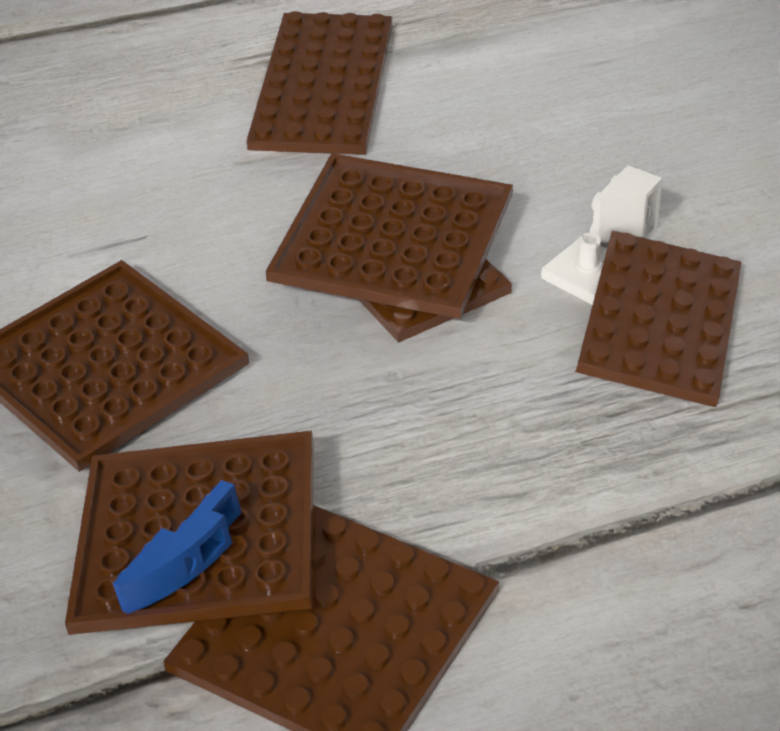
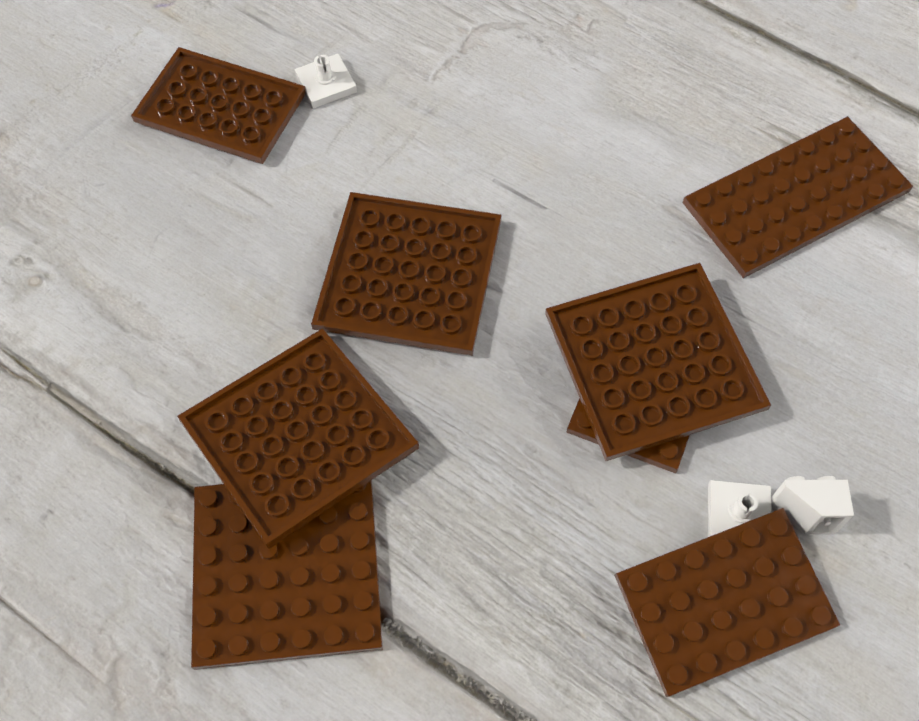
camera: 55 degrees right, 20 degrees up
blue slope [113,480,241,614] -> none

